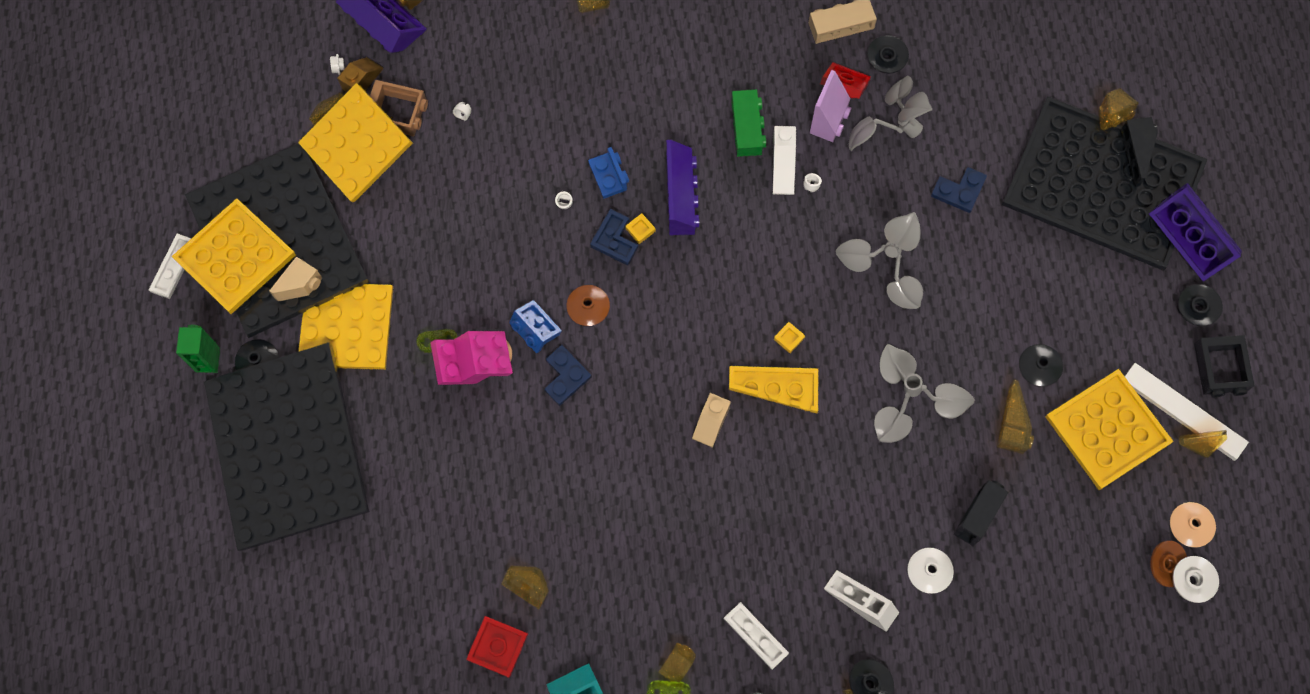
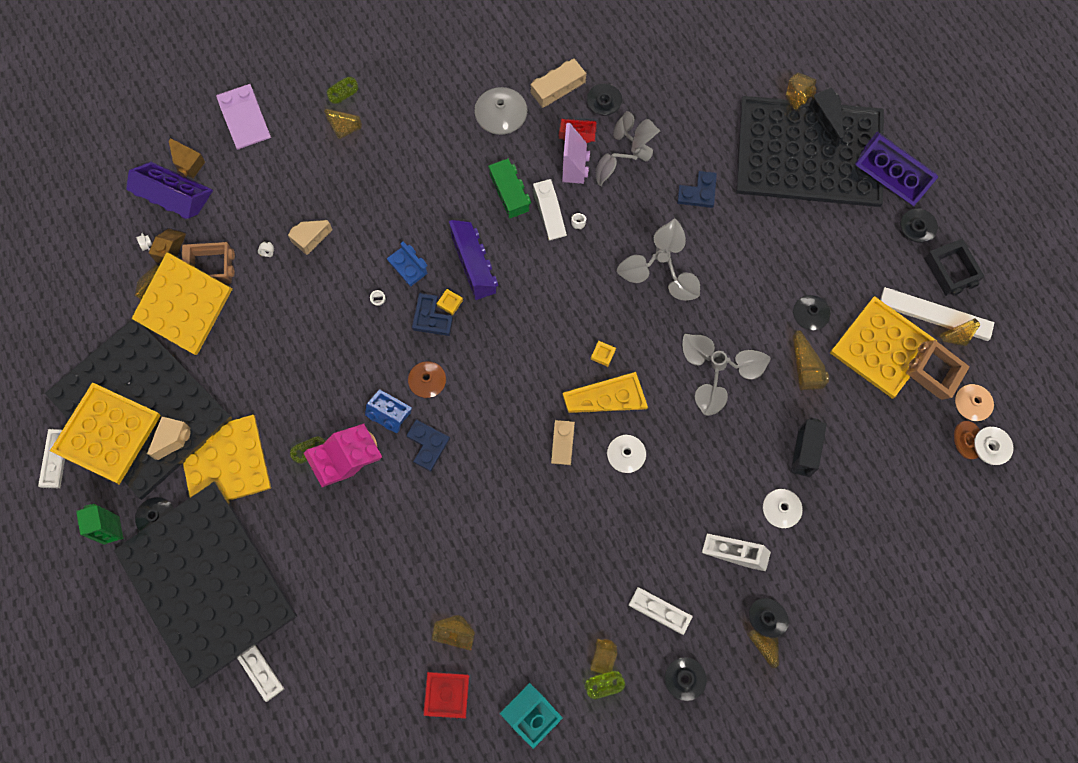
camera: 20 degrees left, 0 degrees up
none -> white tile [238,646,284,702]
none -> tan slope [288,220,332,255]
none -> light grey dish [475,87,527,135]
none -> white dish [607,435,646,473]
none -> medium nougat window [906,340,969,400]

